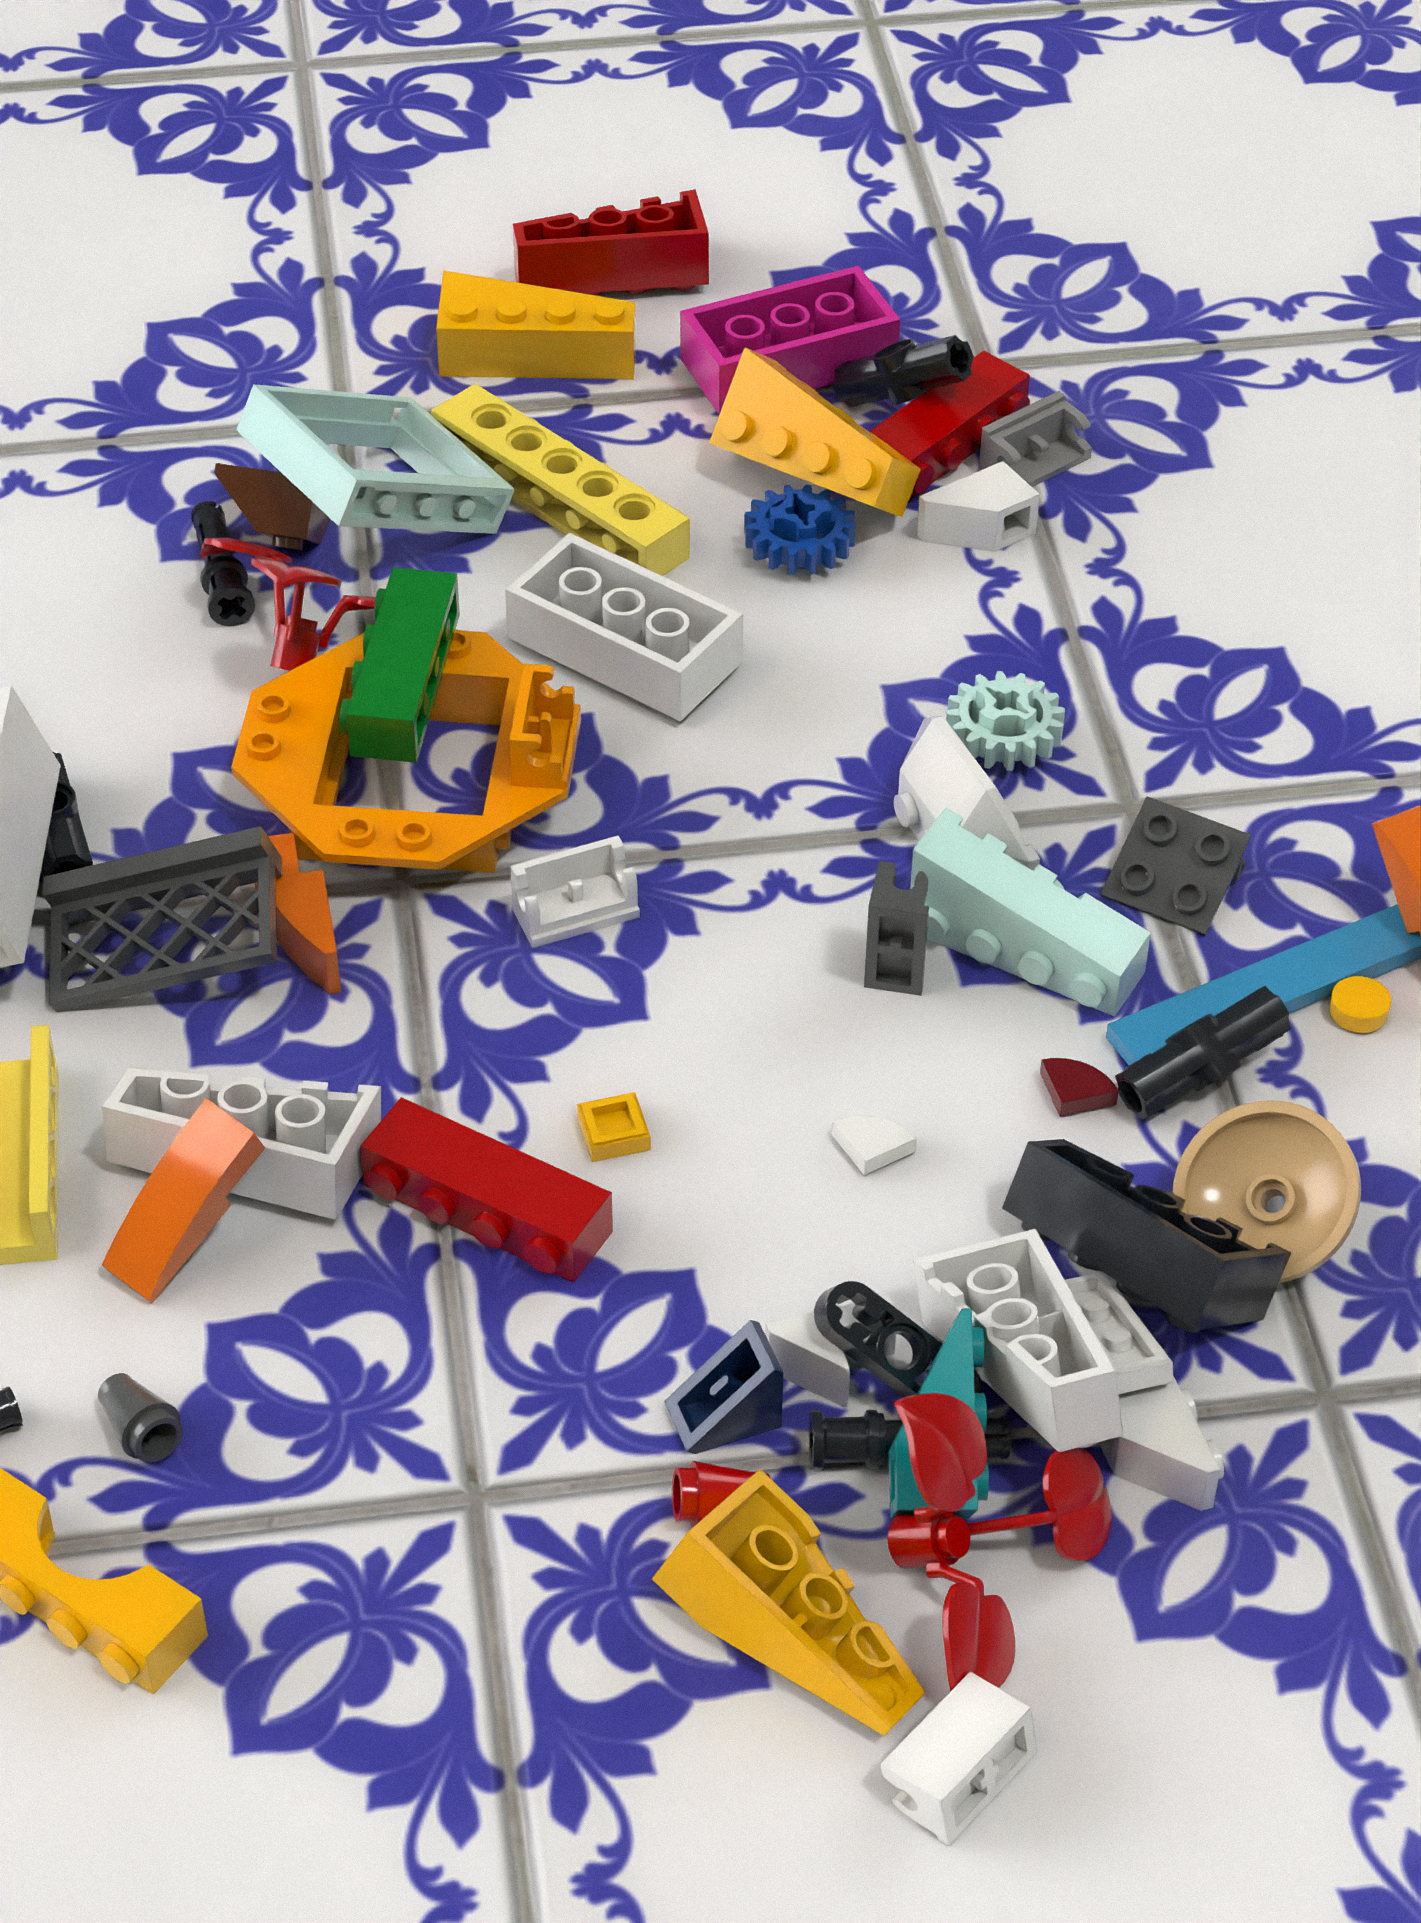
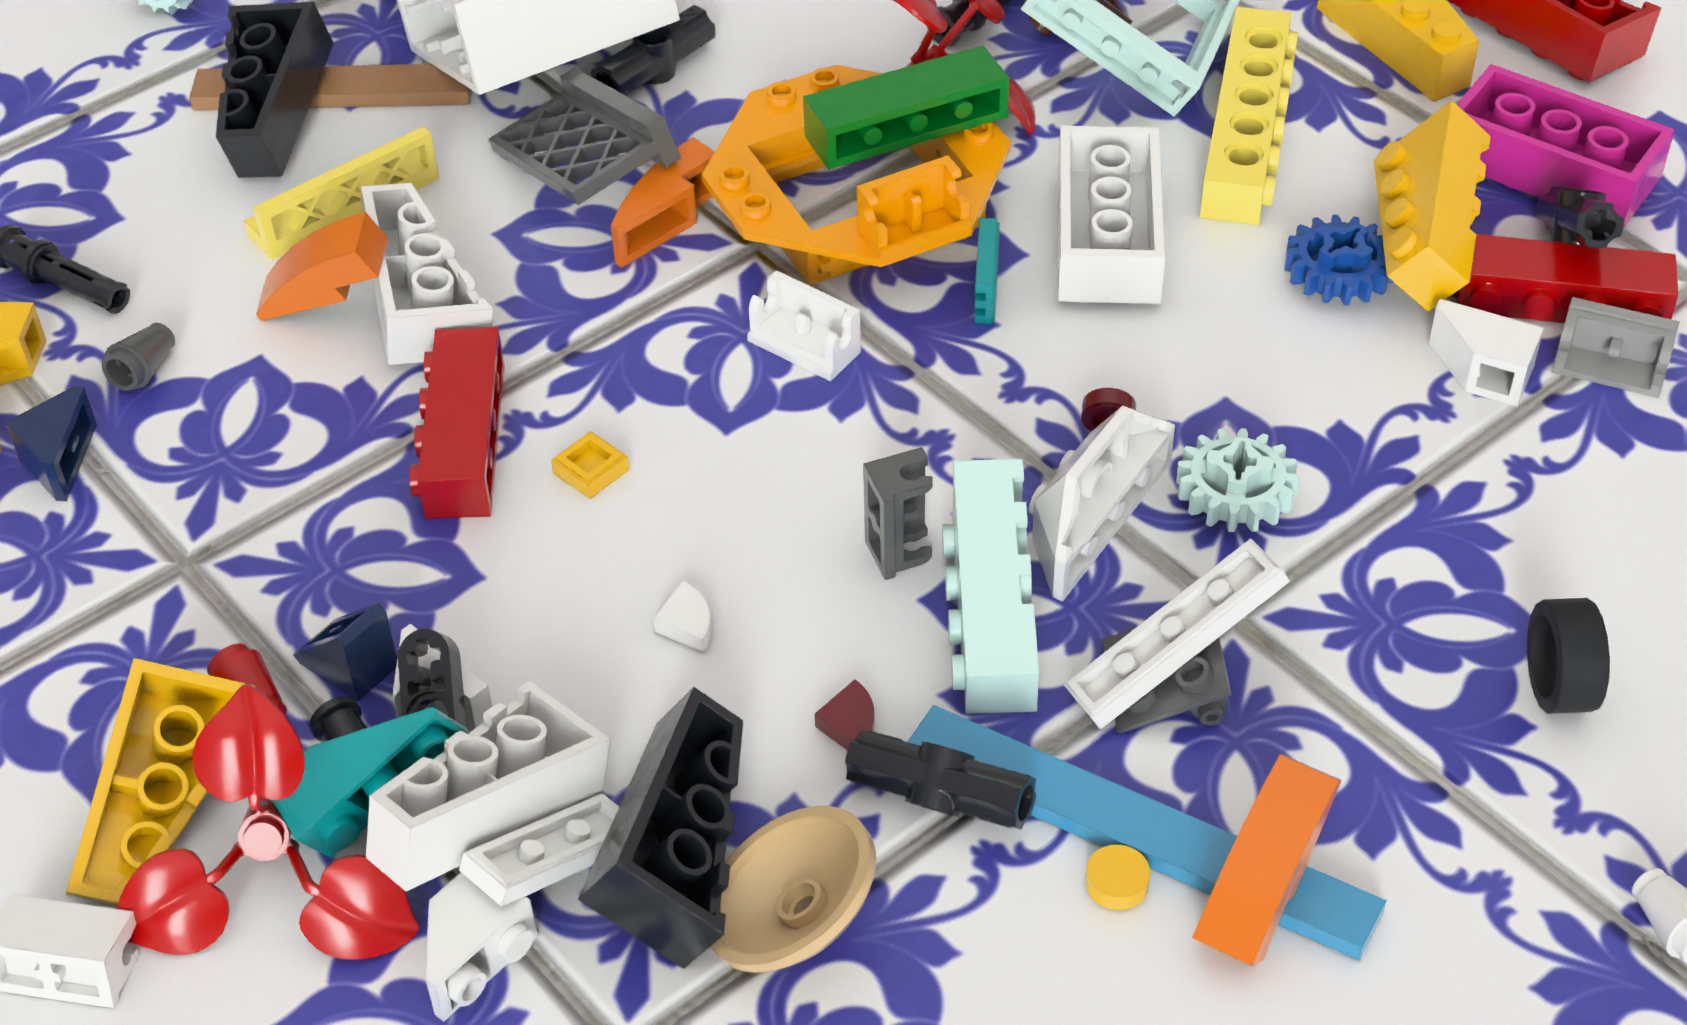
camera: 60 degrees right, 0 degrees up
none -> dark blue slope [5,386,97,501]
none -> teal tile [974,218,1000,324]
none -> white tile [1063,538,1290,730]
none -> dark red tile [1081,388,1136,432]
none -> black tyre [1527,598,1610,714]

